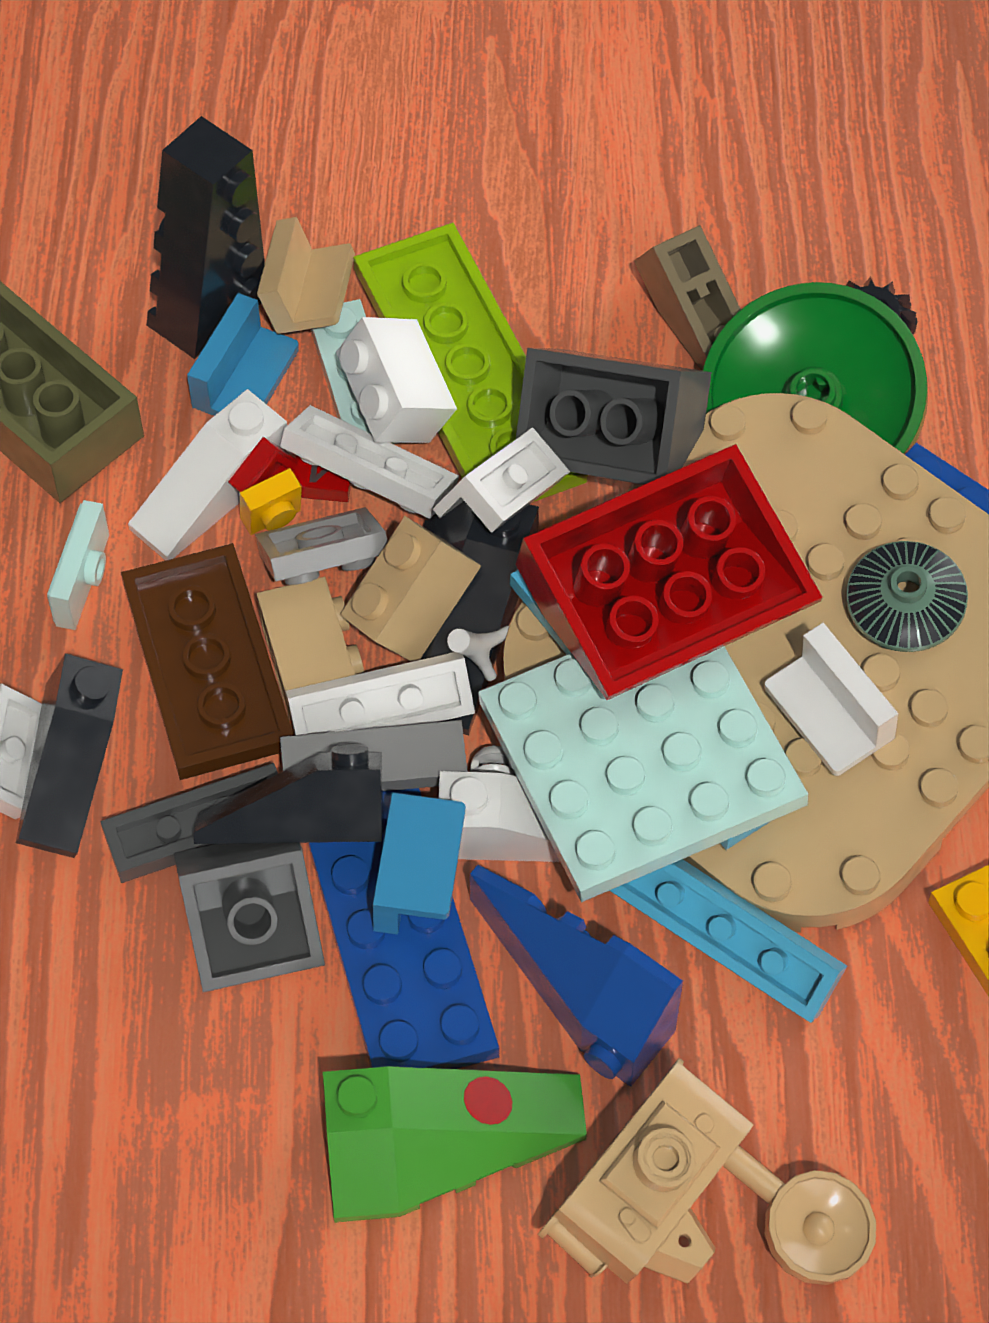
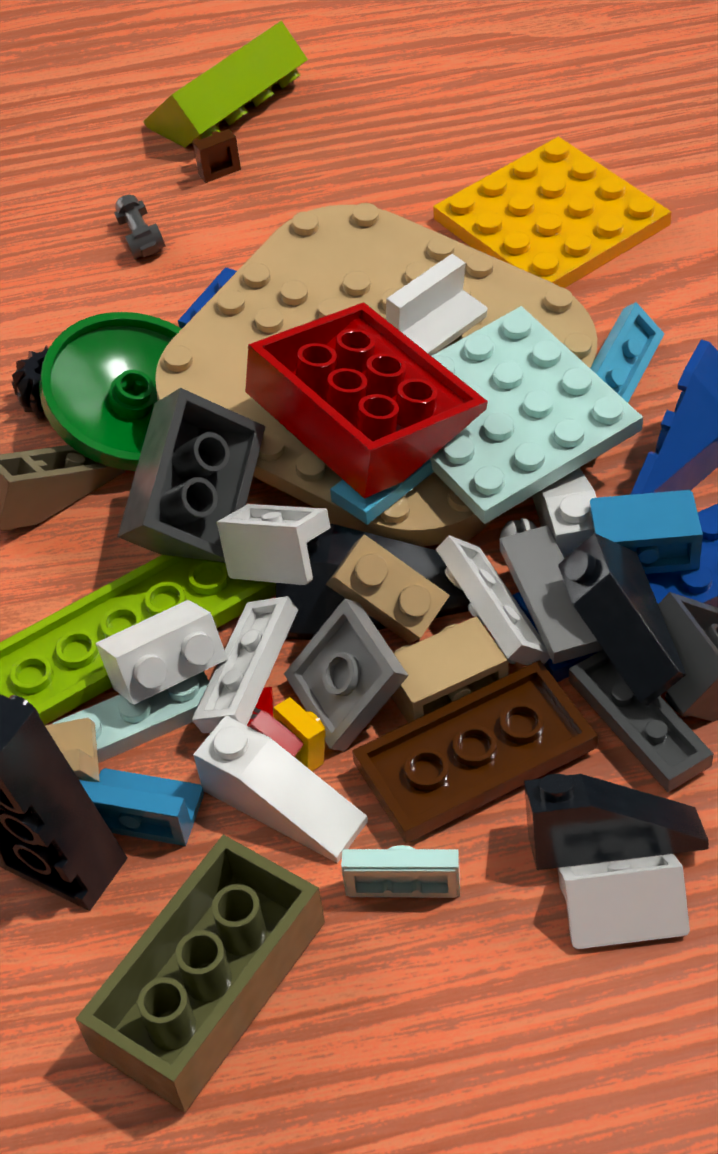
camera: 95 degrees left, 10 degrees down
white bar [447,626,509,681] -> none
dish [846,541,968,652] -> none

